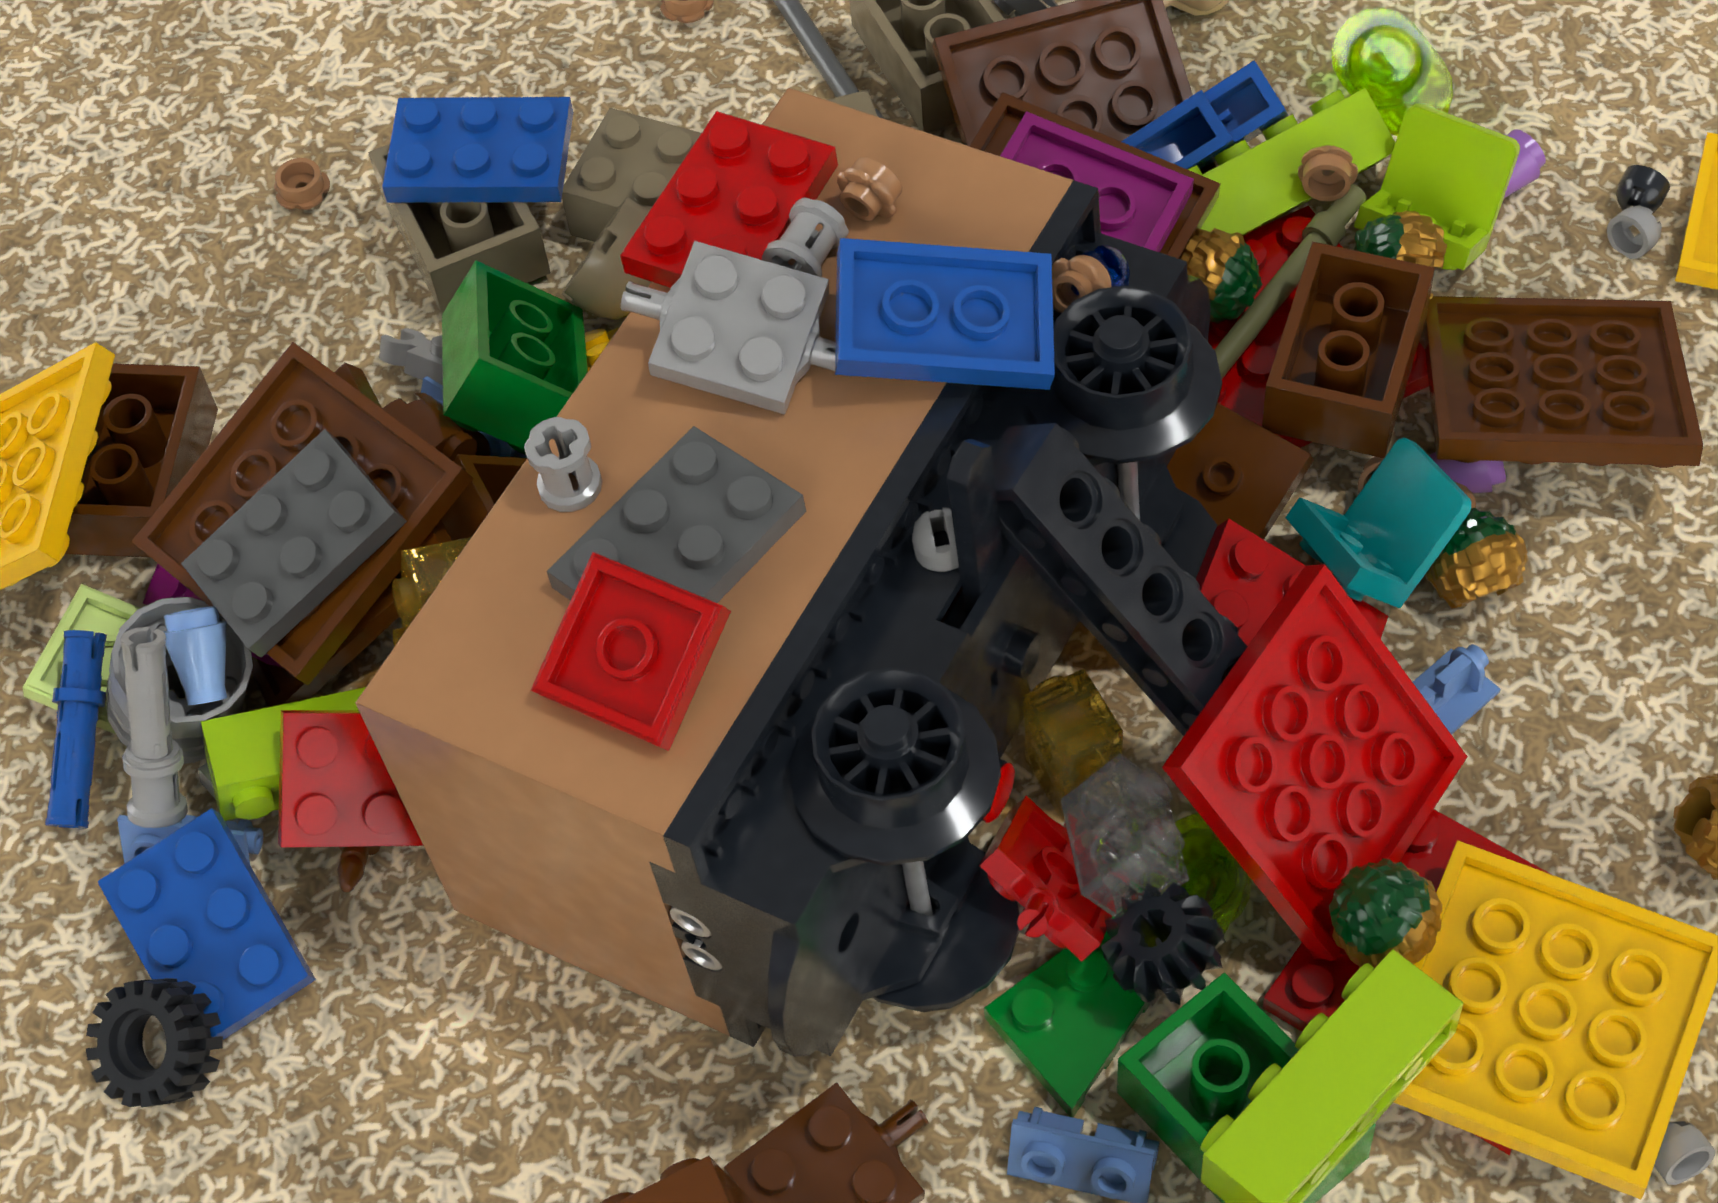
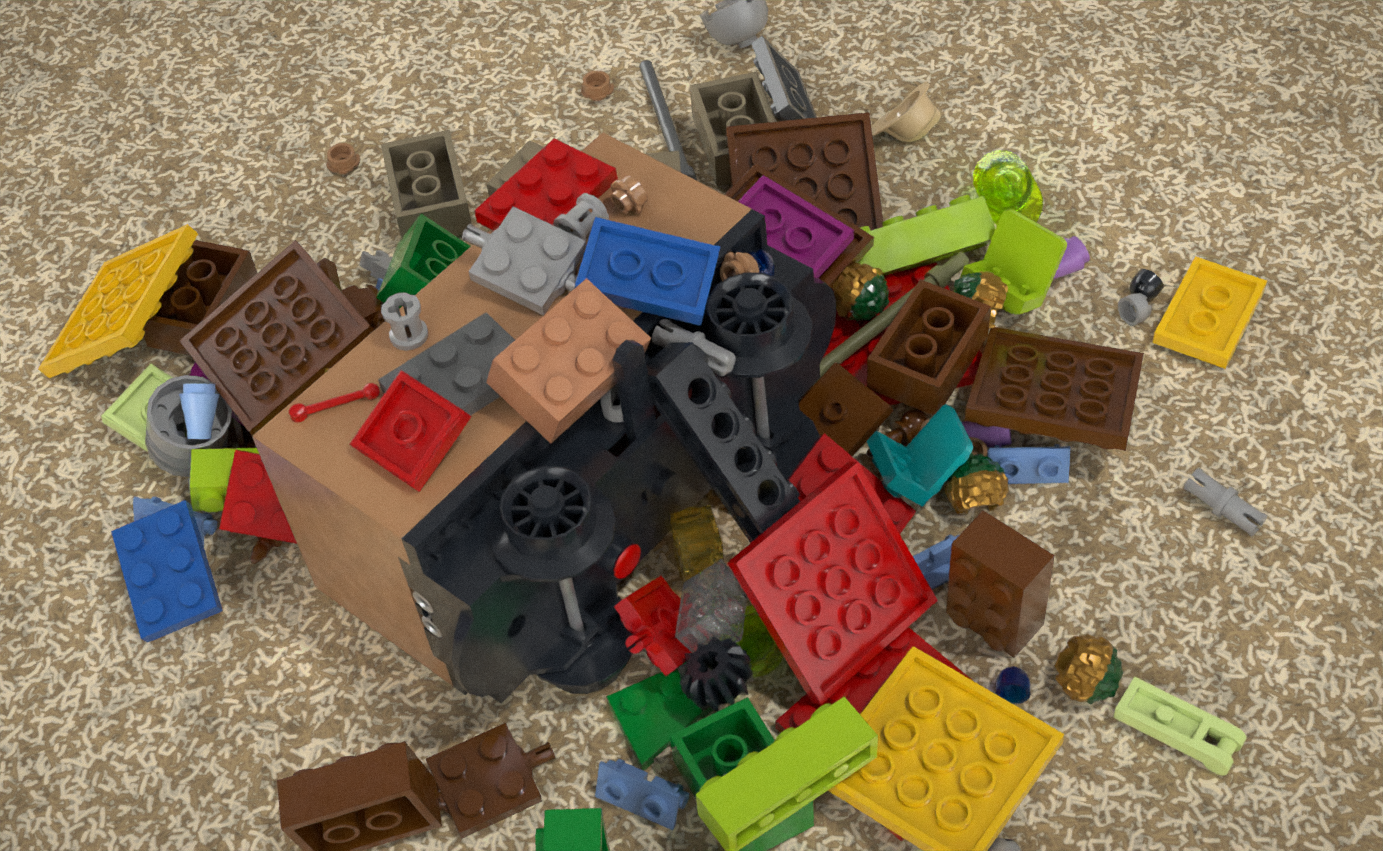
camera: 10 degrees right, 5 degrees down
blue pin [45,630,107,829] -> none
black tyre [86,978,223,1108] -> none
light grey pin [120,627,188,828] -> none
dark grey plate [181,429,407,658] -> none
blue plate [382,97,574,203] -> none
blue slope [1121,60,1289,170] -> none
medium nougat plate [1298,145,1358,201] -> none
dark green piece [1329,858,1442,968] -> none
none -> red hinge [288,383,380,423]
none -> nougat brick [486,278,651,443]
none -> light grey axle [652,318,736,376]
none -> reddish brown bar [867,409,929,457]
none -> reddish brown brick [946,510,1055,658]
none -> medium blue hinge [987,444,1070,484]
none -> clear blue hinge [996,666,1031,704]

